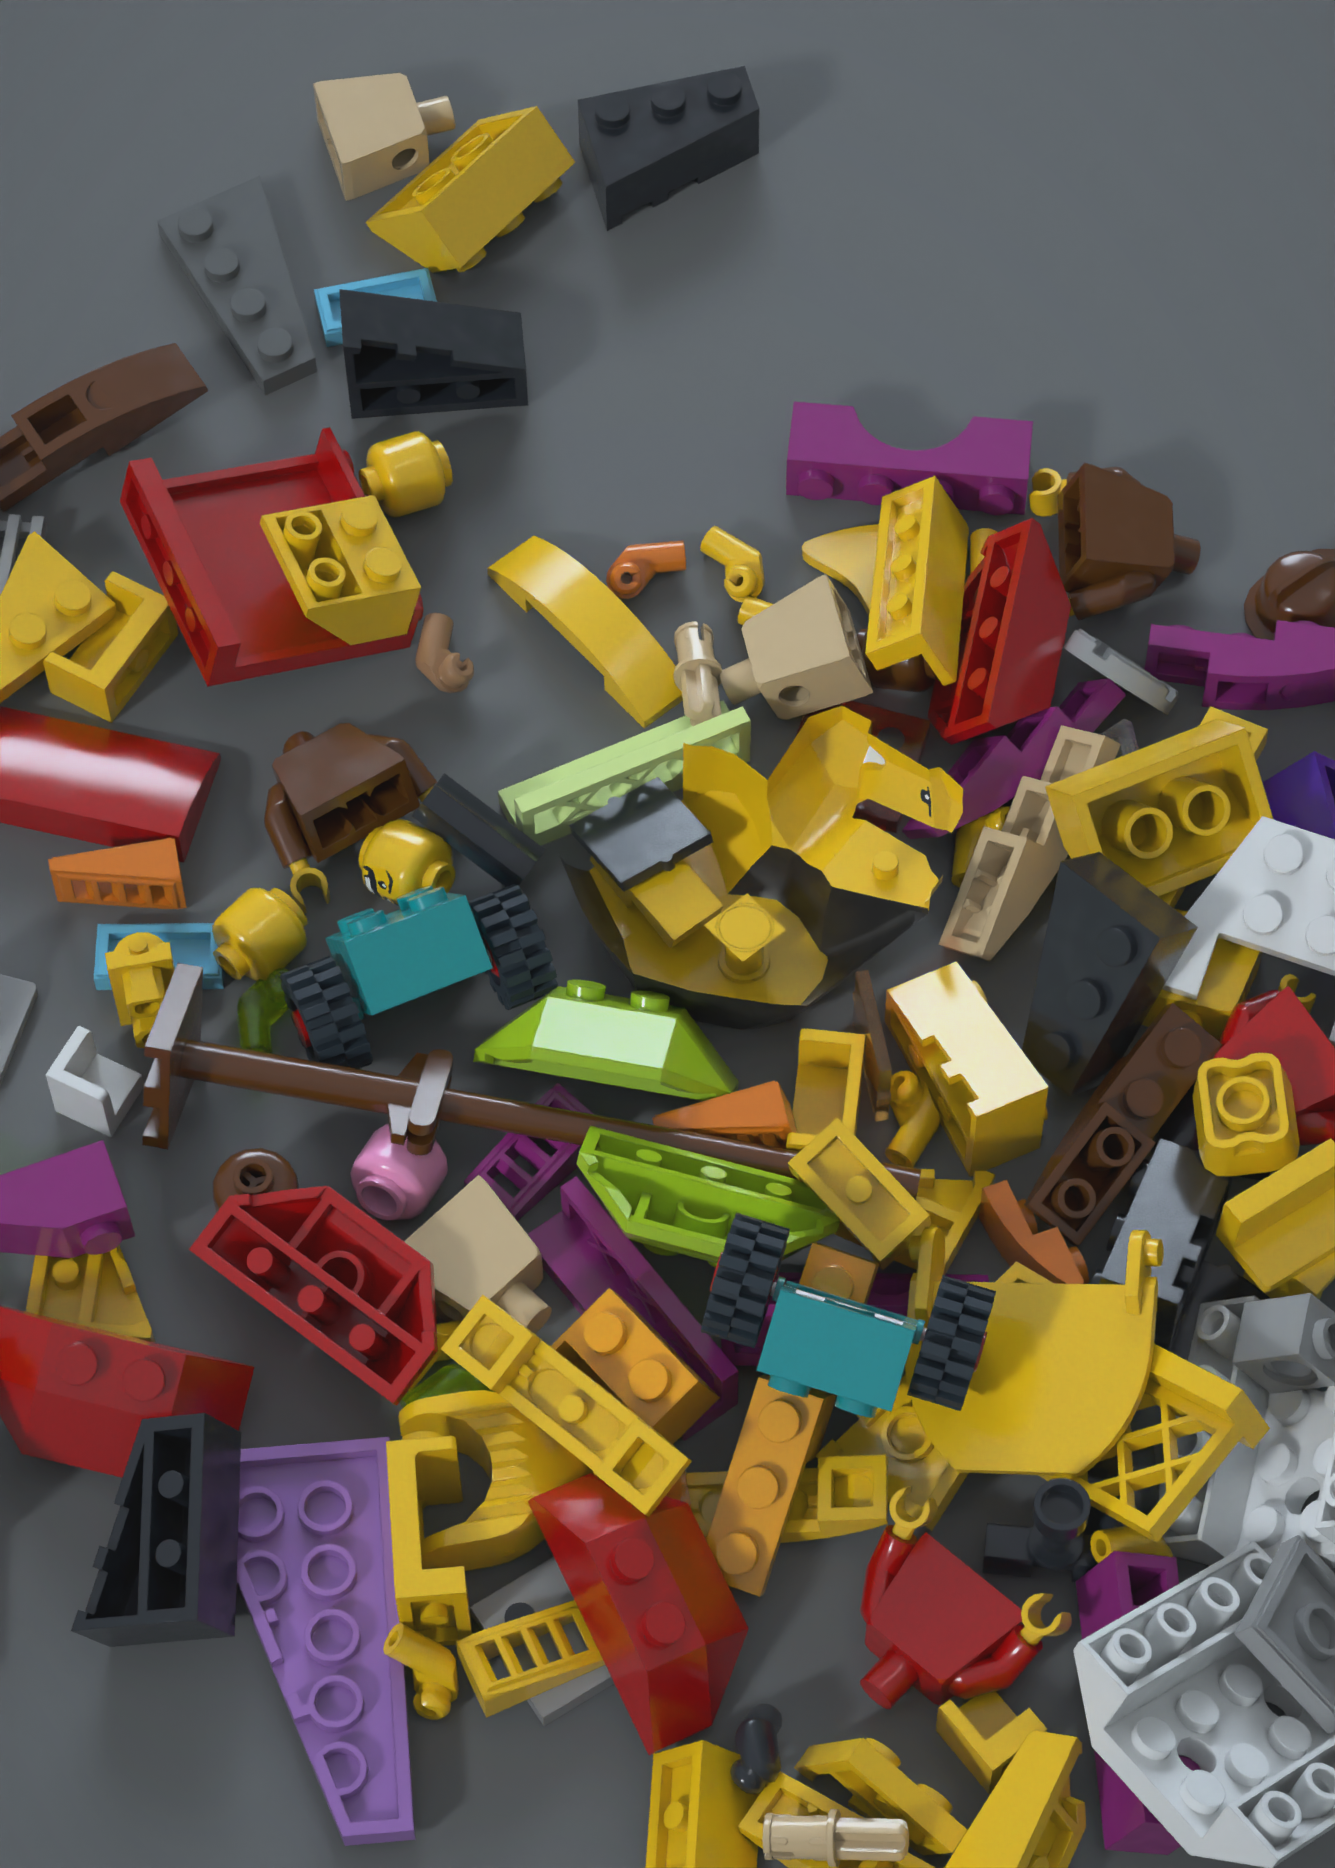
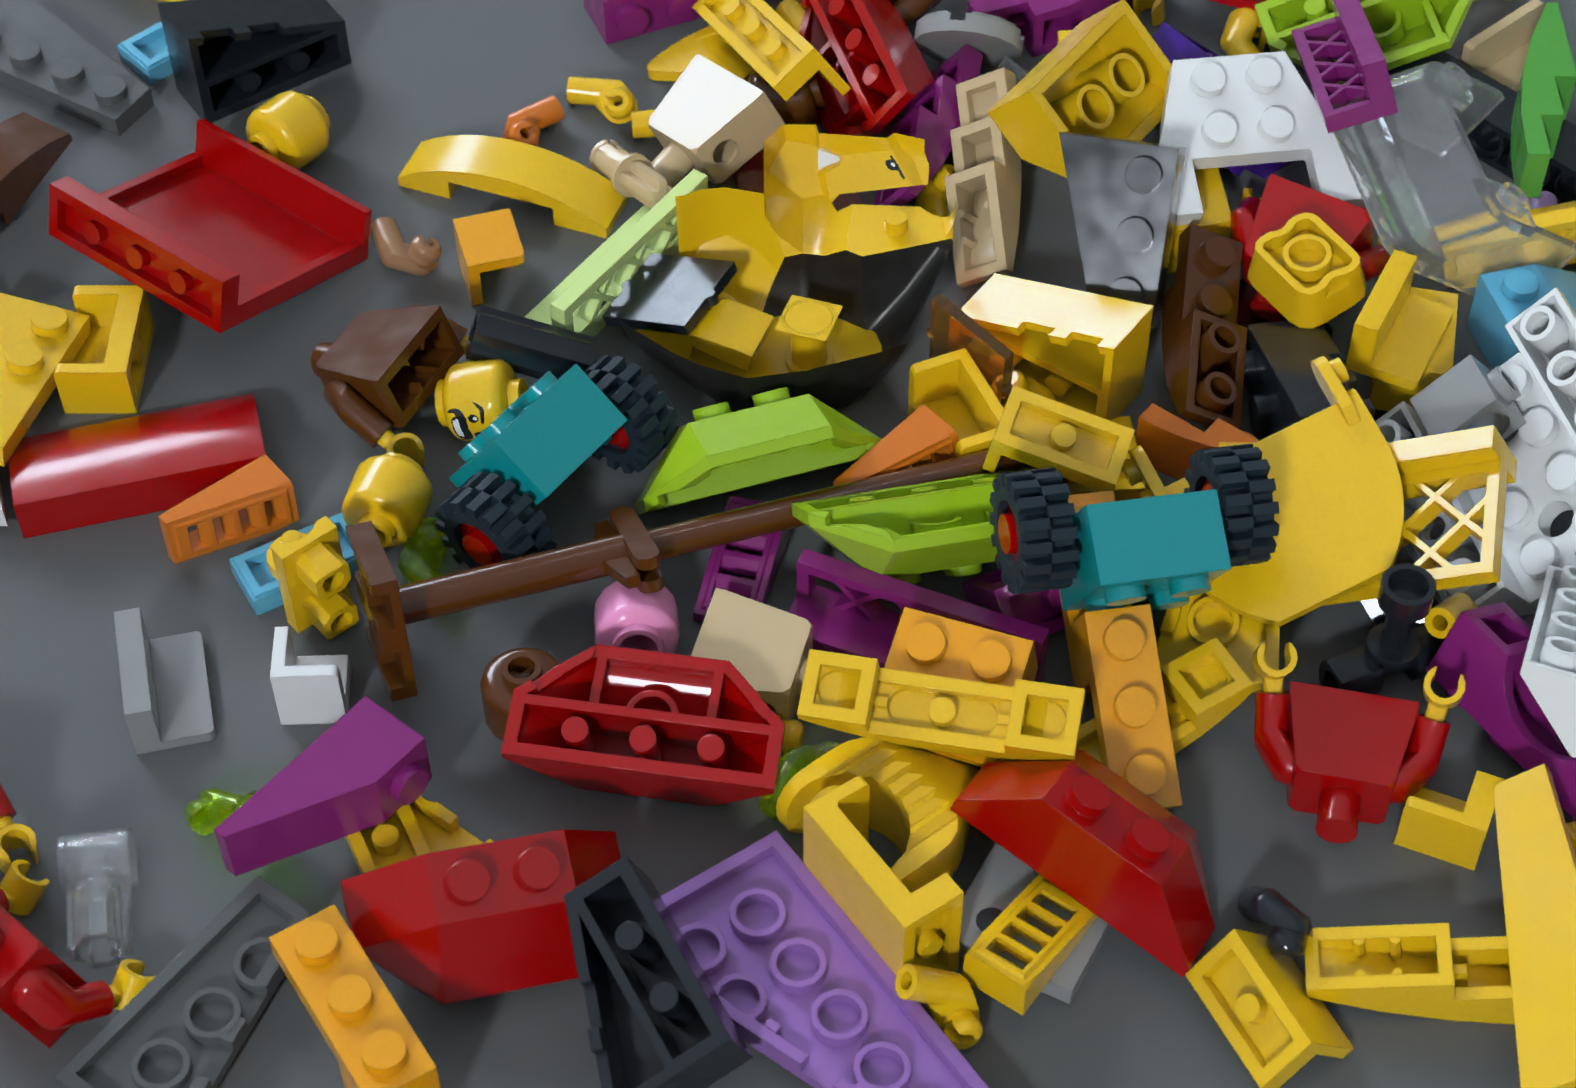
camera: 30 degrees left, 10 degrees down
yellow slope [260,495,421,645] -> none
tan axle [762,1809,909,1867] -> none
yellow wing [794,1738,967,1855] -> none
none -> light orange panel [453,208,525,306]

